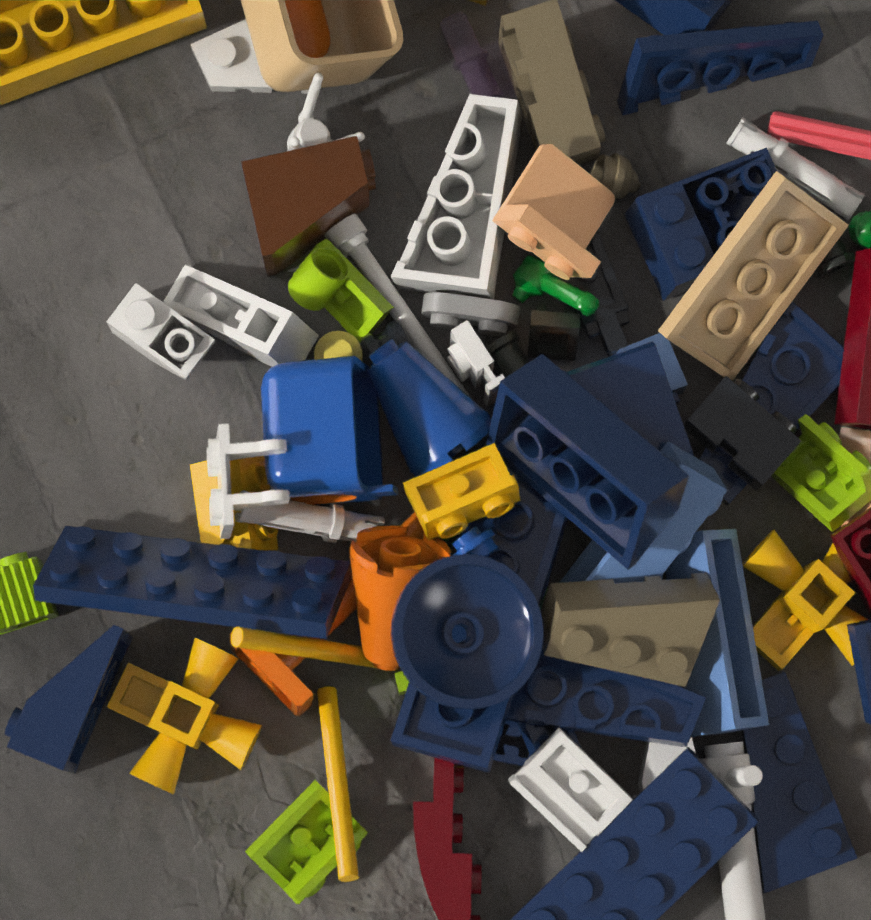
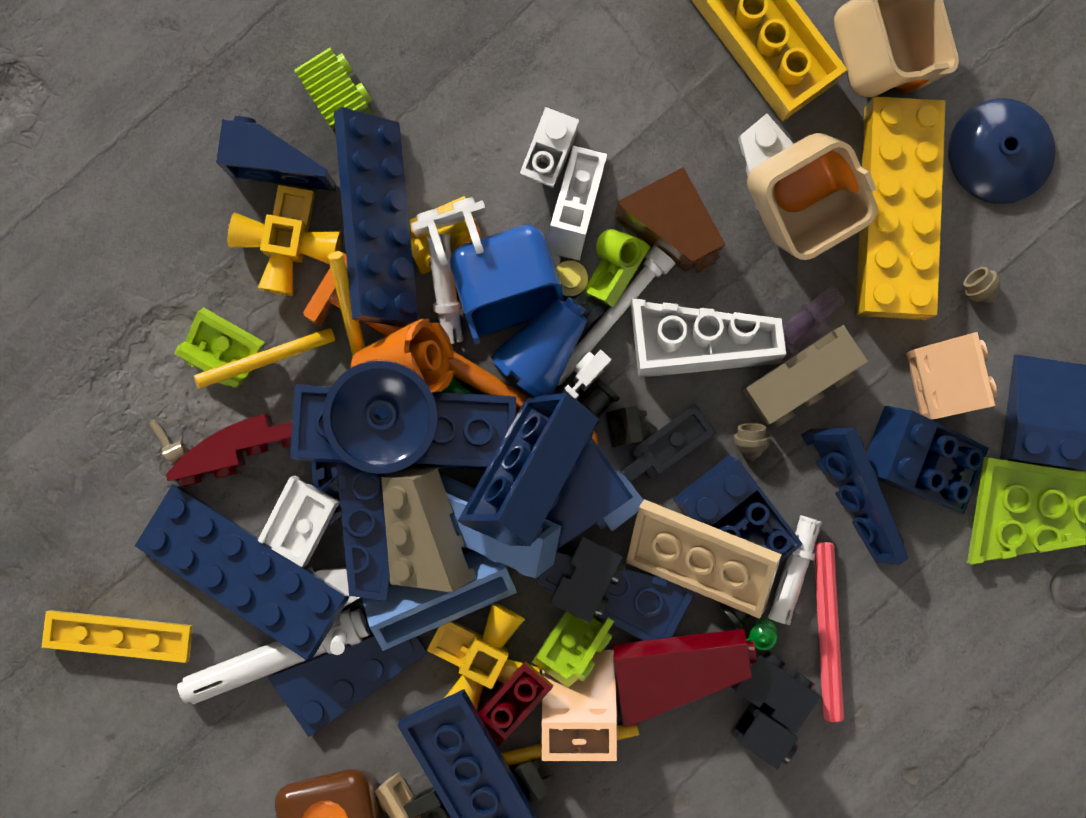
camera: 75 degrees right, 5 degrees up
white plant [287,73,365,151] -> none
yellow bracket [403,443,520,541] -> none
light grey plate [421,292,520,337] -> none
blue plate [452,526,499,557] -> none
light nougat bracket [492,144,615,280] -> none
green piece [511,255,599,316] -> none

